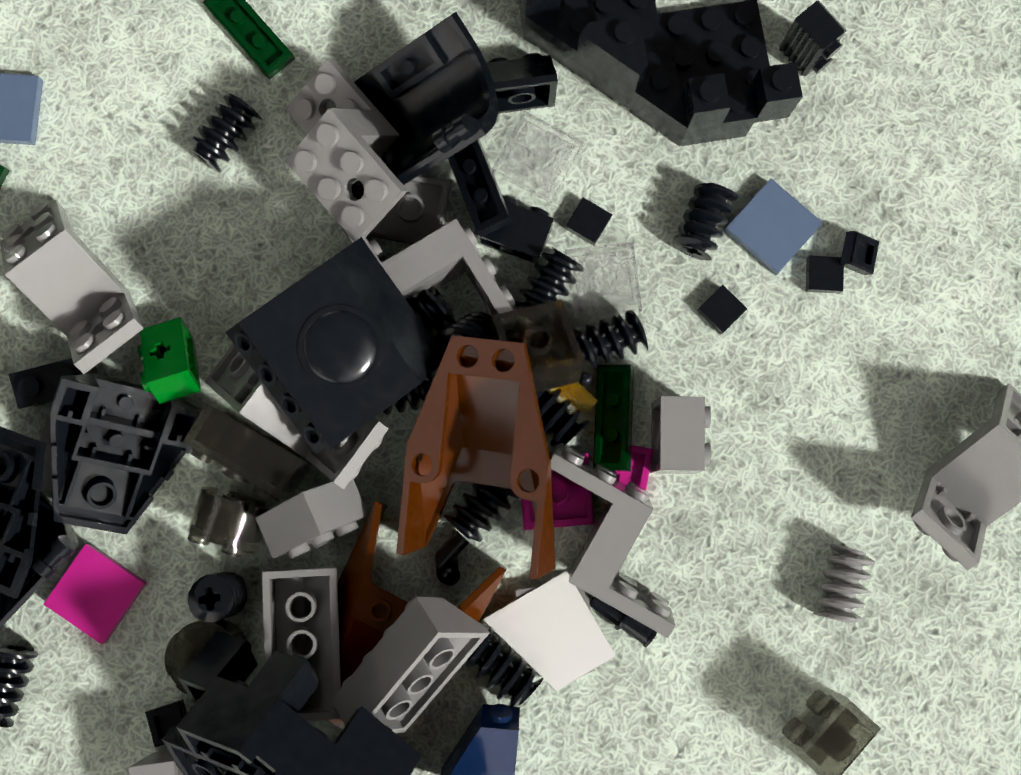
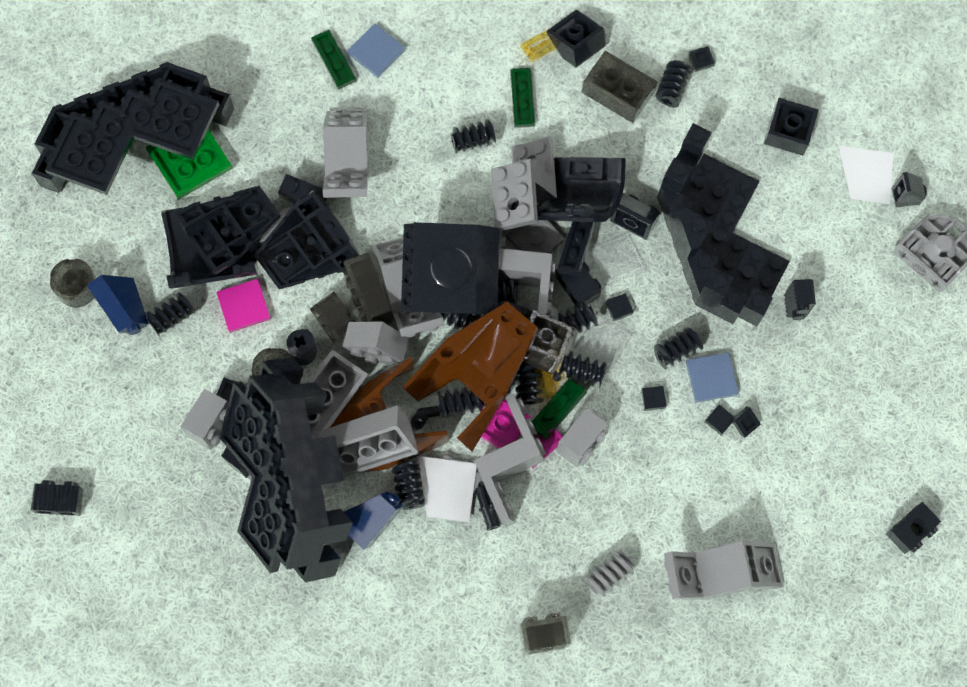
camera: 35 degrees right, 10 degrees down
green brick [137,317,201,404] -> none

